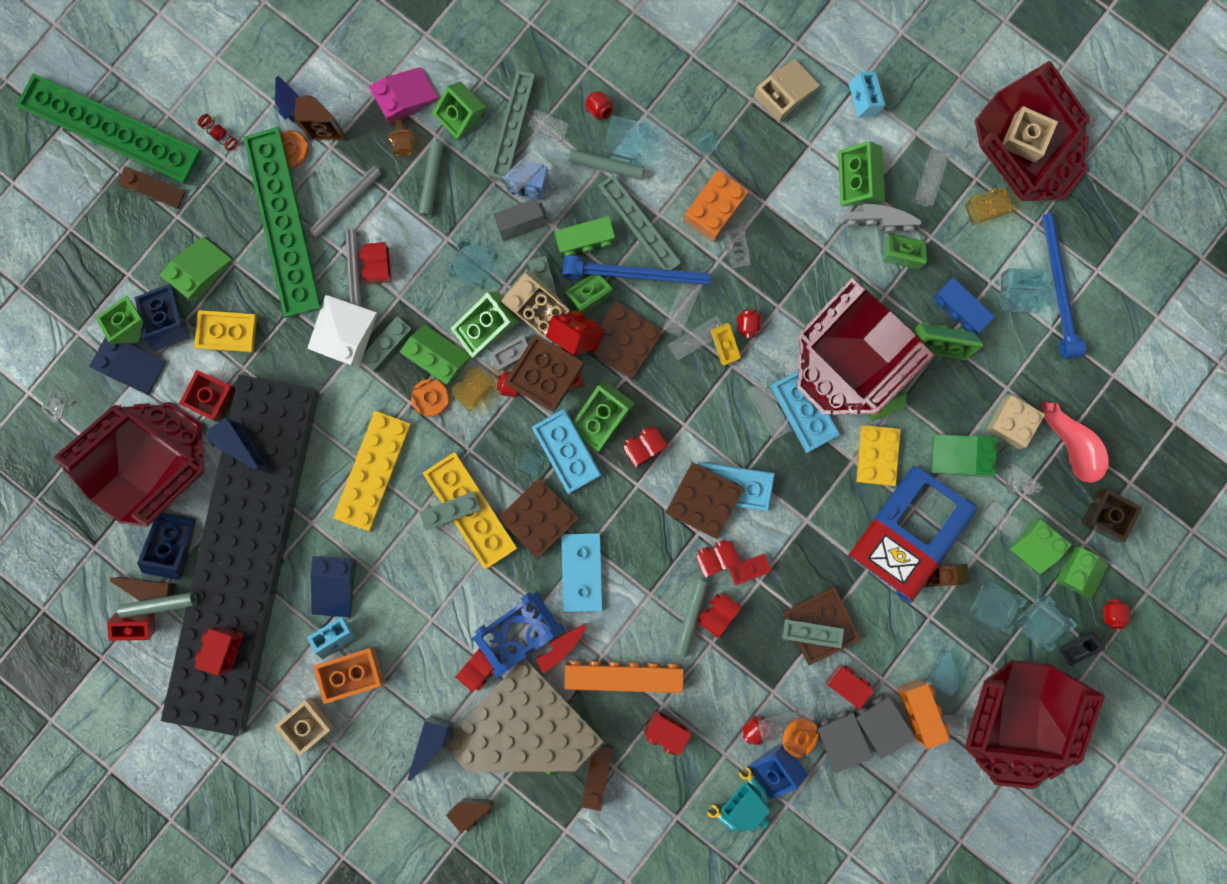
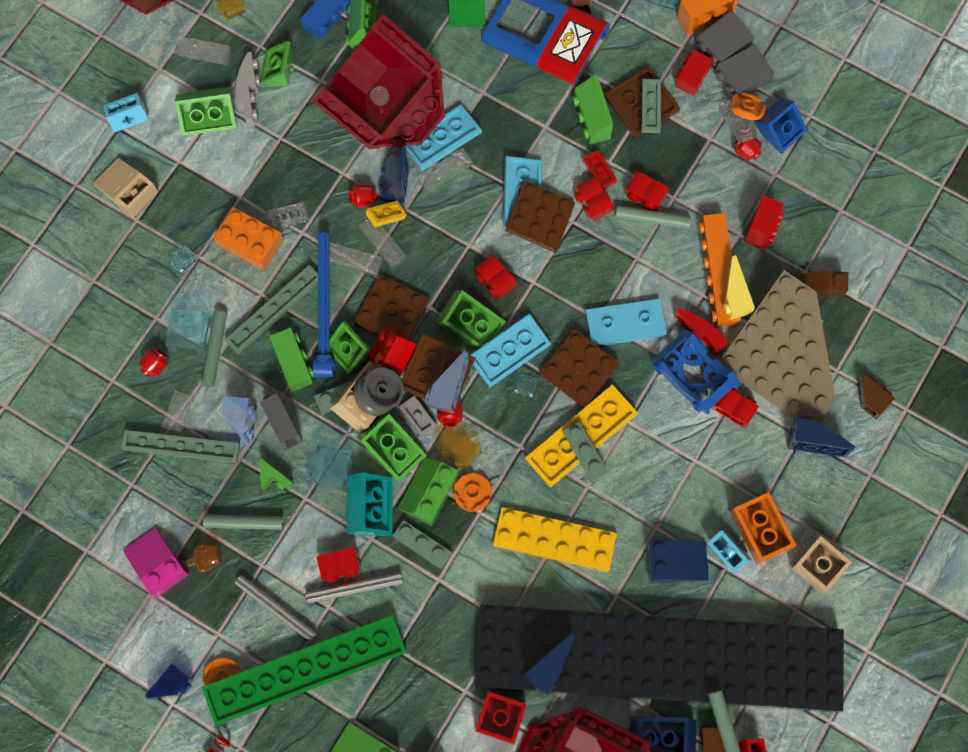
camera: 95 degrees left, 10 degrees down
yellow plate [194,310,257,353] -> none
red brick [195,626,244,676] -> none
reddish brown slope [295,95,347,141] -> none
white slope [307,295,378,367] -> none
bright green slope [432,81,486,140] -> none
teal torso [707,767,770,832] -> none
yellow plate [856,425,901,486] -> none
none -> bright green slope [259,458,294,492]
none -> teal slope [347,472,393,536]
none -> dark grey wheel [354,368,404,416]
none -> clear tile [370,86,389,106]
none -> dark blue slope [379,147,409,203]
none -> sand blue slope [425,352,470,414]
none -> bright green slope [572,75,613,145]
none -> light yellow slope [723,255,755,320]

